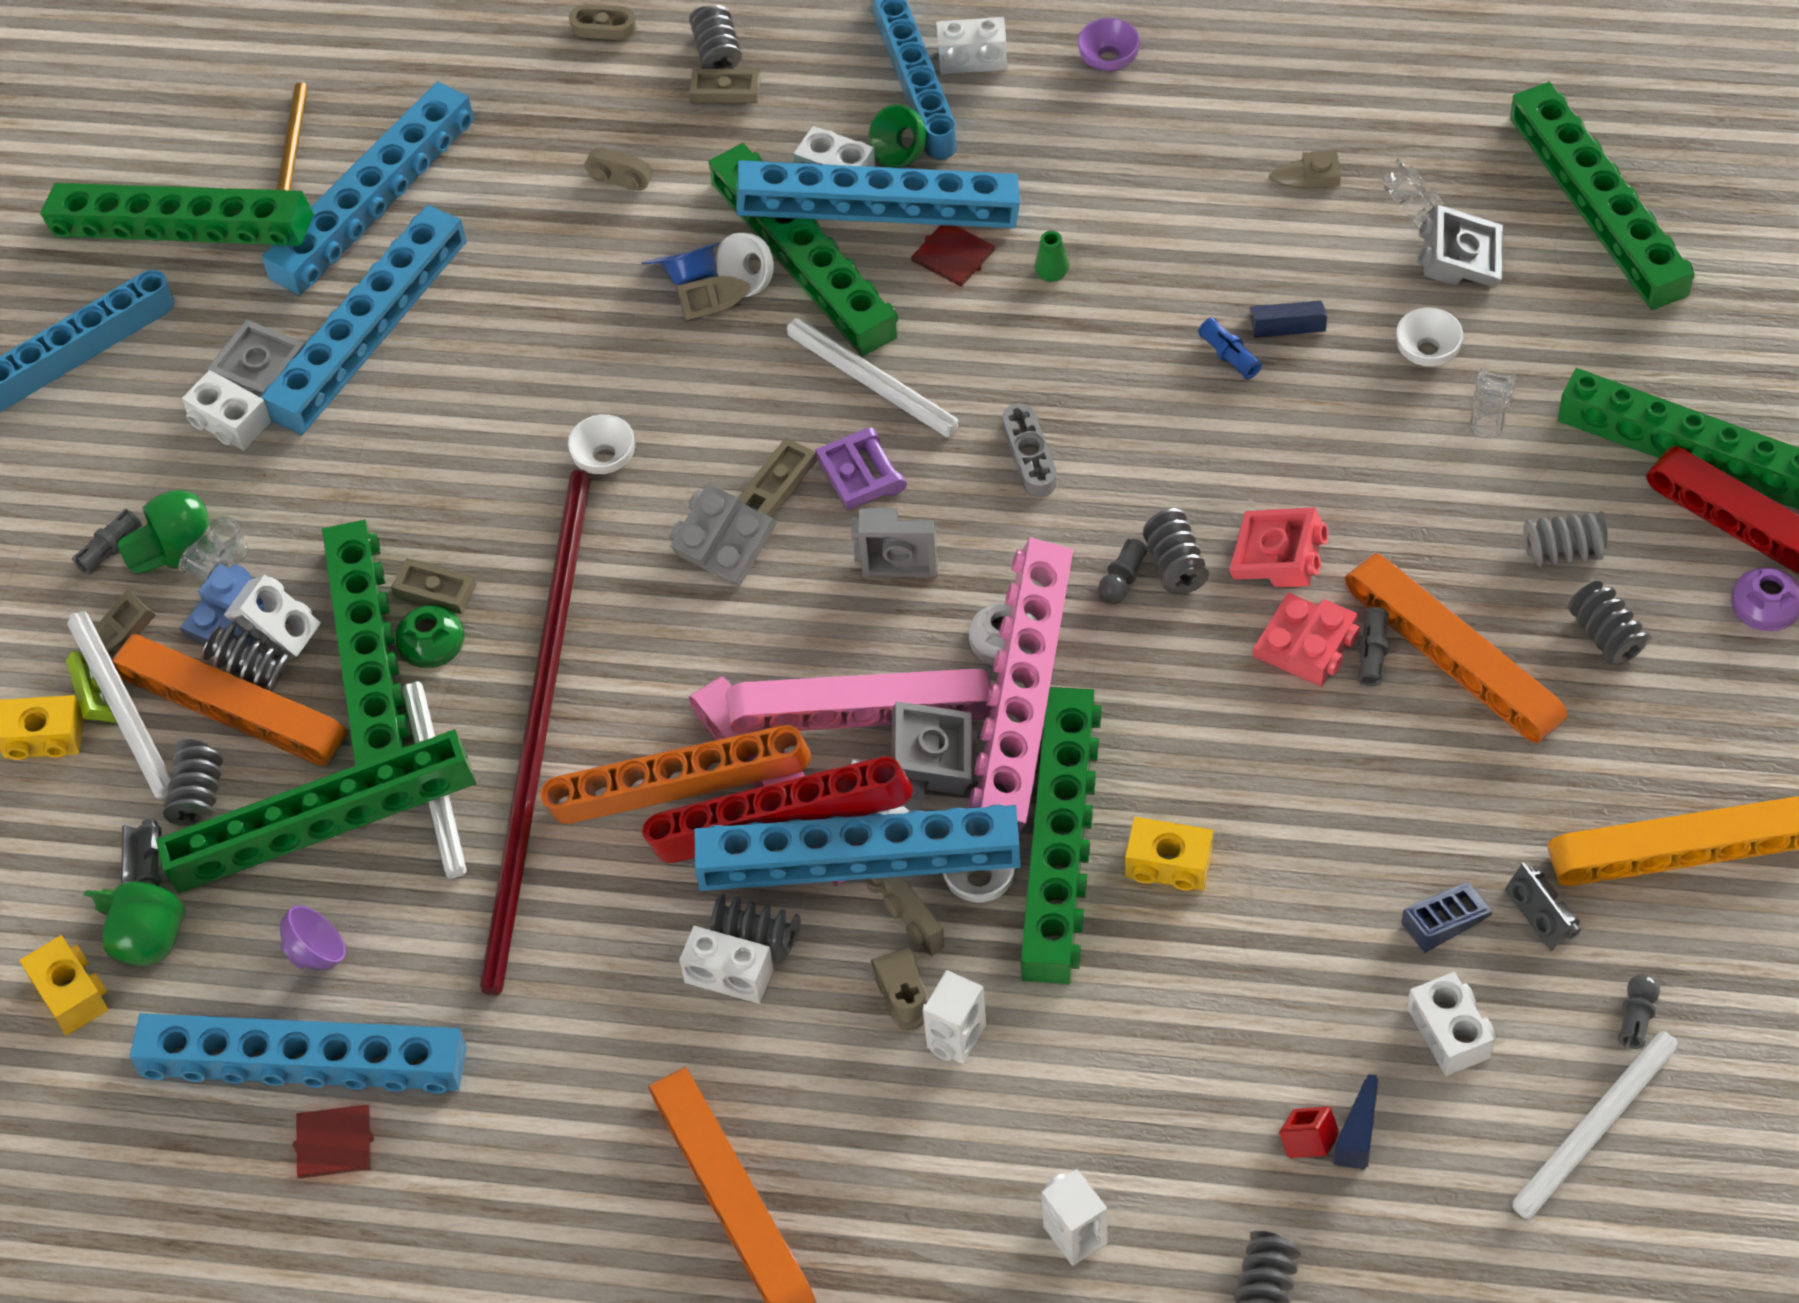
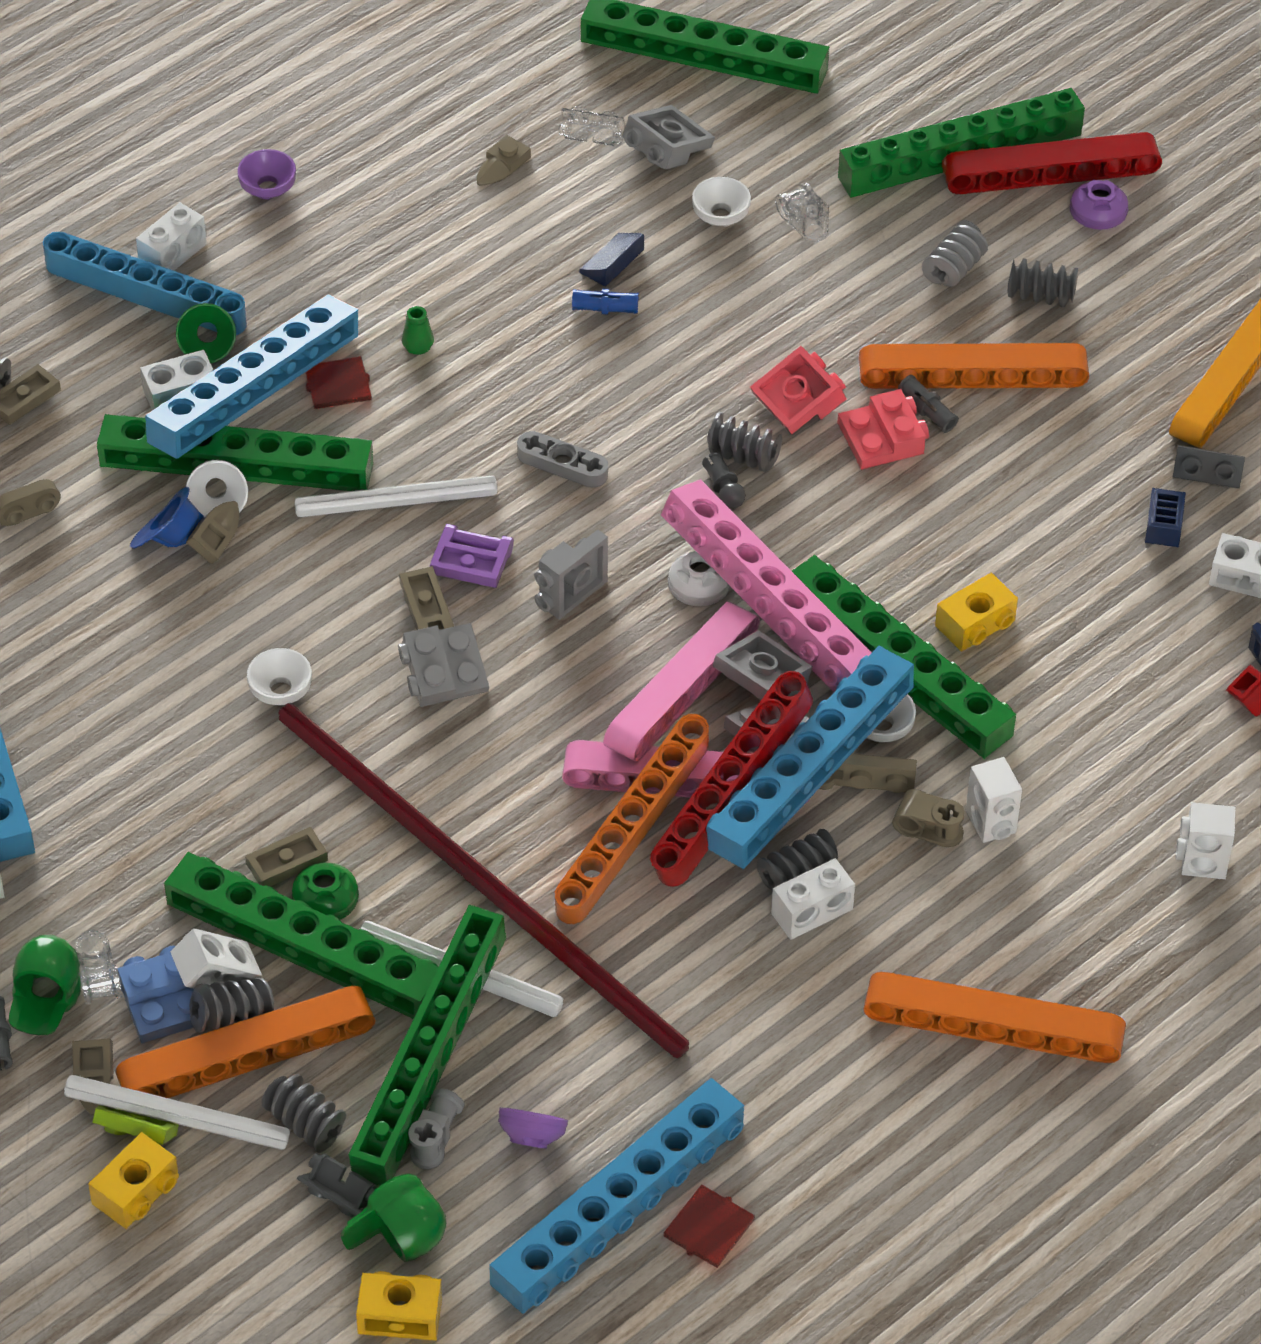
camera: 55 degrees left, 5 degrees down
none -> light grey connector [408,1089,465,1169]

